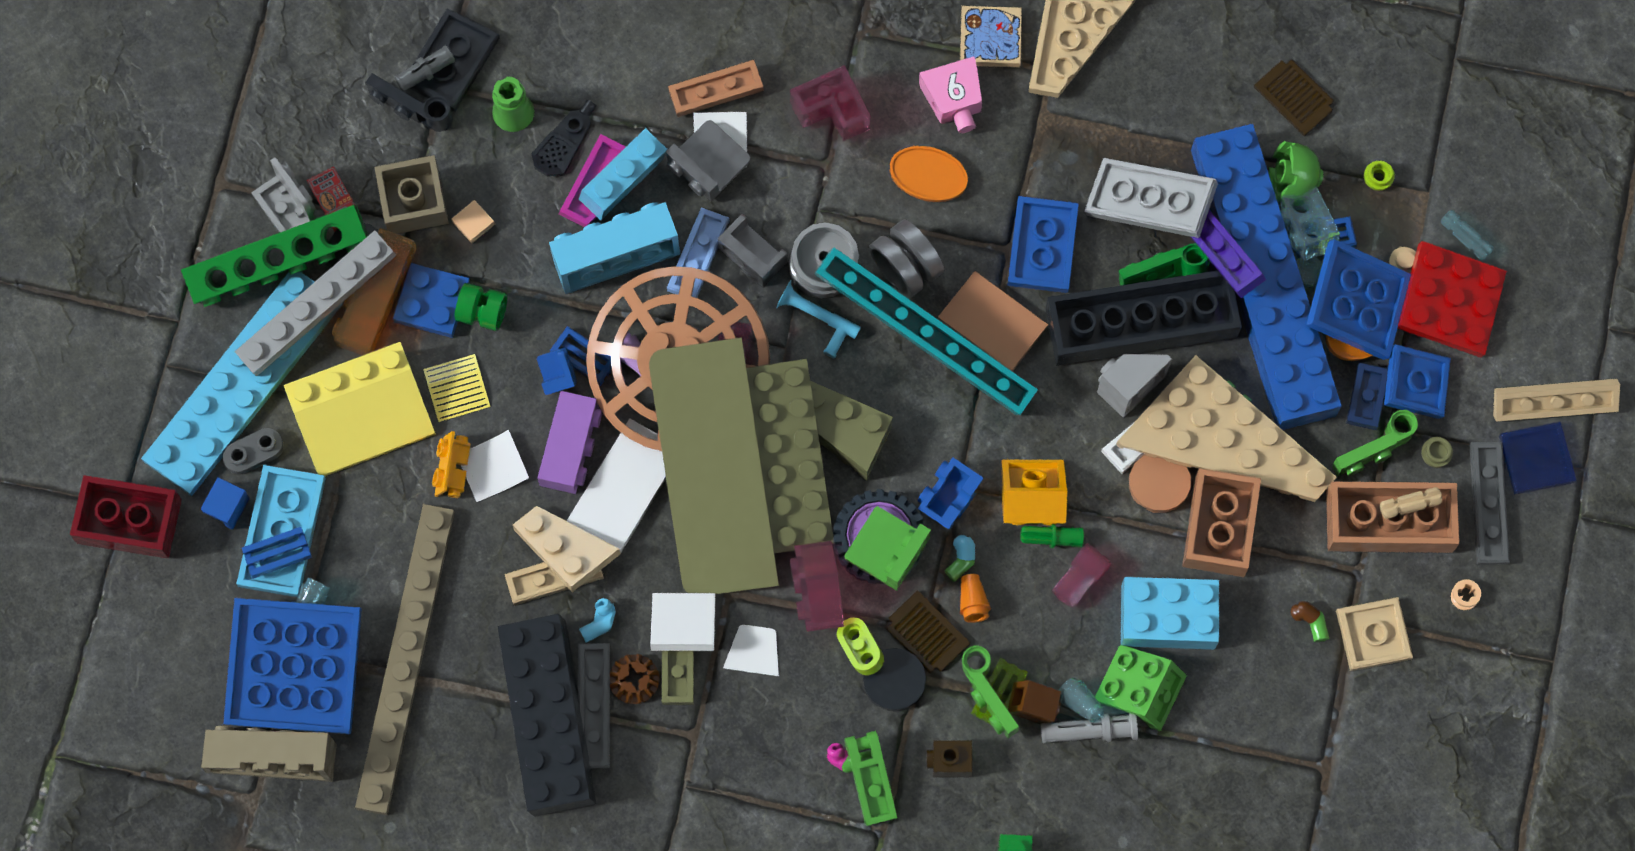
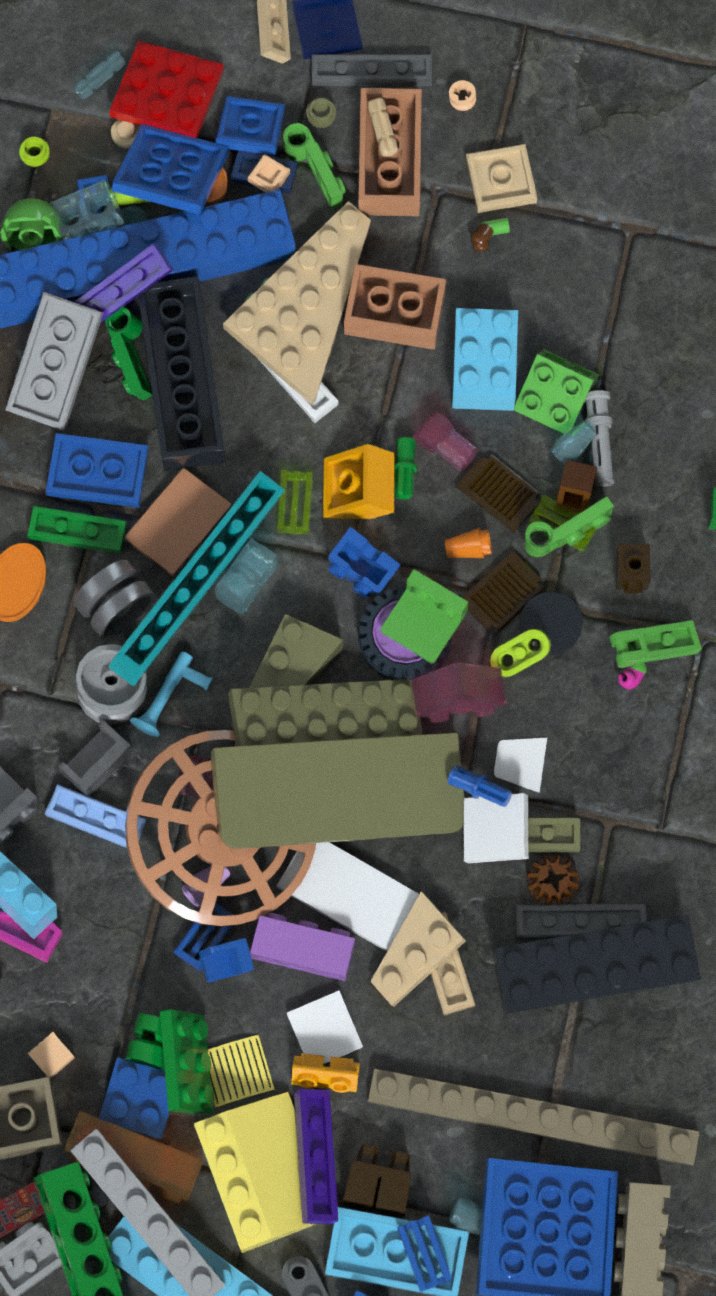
camera: 90 degrees left, 0 degrees up
medium azure brick [549,202,680,294] -> none
medium azure arm [579,598,616,643] -> none
arm [944,535,975,582] -> none
light grey slope [1097,354,1172,418] -> none
nougat tile [1129,455,1191,513] -> none
none -> green plate [27,506,127,554]
none -> green plate [160,1009,214,1115]
none -> clear light blue brick [215,538,278,616]
none -> light nougat tile [248,154,290,193]
none -> clear neon green tile [277,470,313,535]
none -> dark purple plate [294,1089,338,1224]
none -> dark brown hips [343,1144,412,1215]
none -> blue axle [448,765,512,807]
none -> dark brown window [456,454,541,533]

